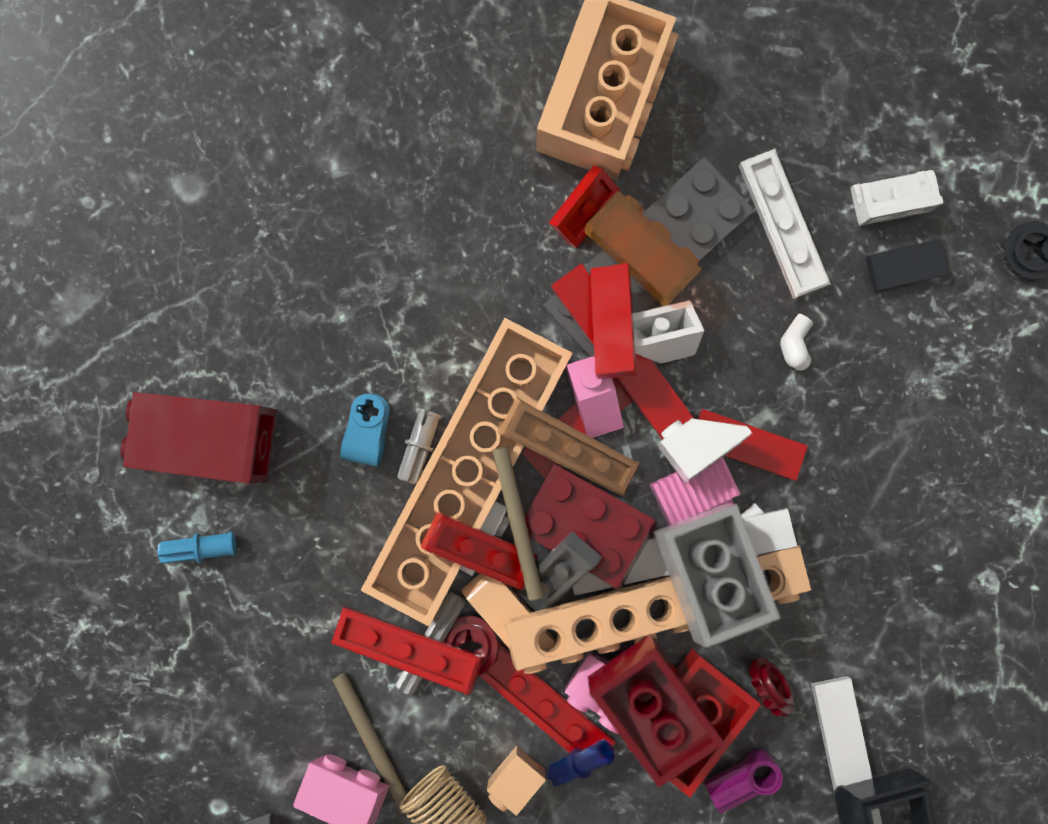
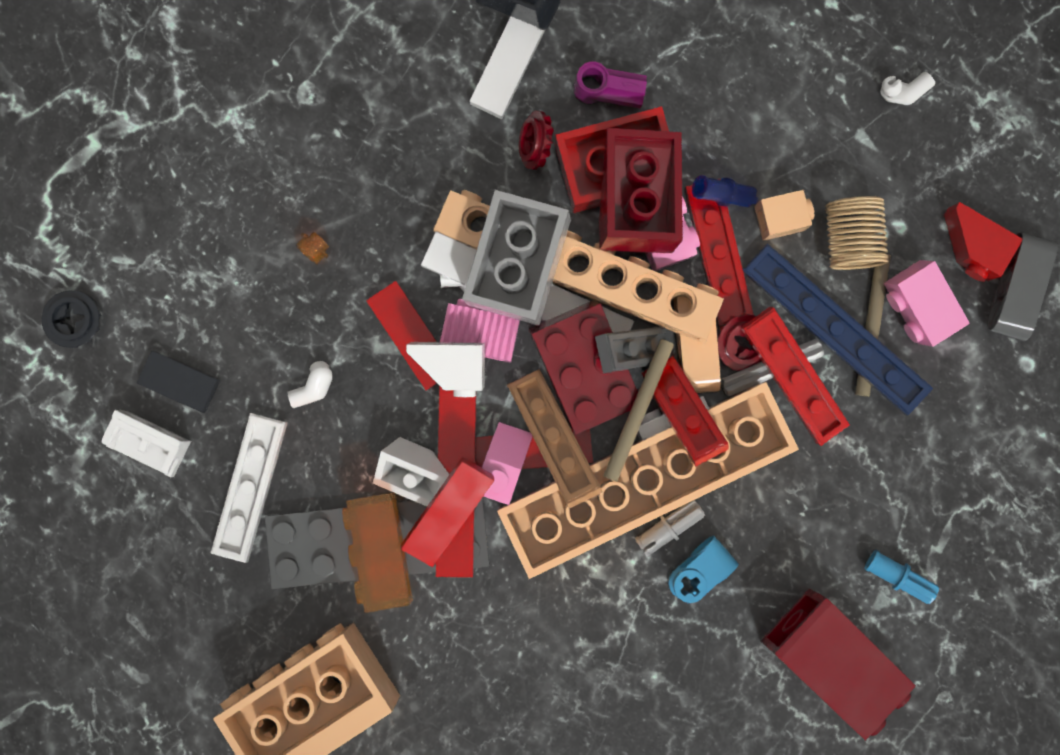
camera: 140 degrees left, 0 degrees up
red plate [548,165,621,248] -> none
none -> clear orange plate [296,232,329,265]
none -> dark blue tile [743,243,933,416]

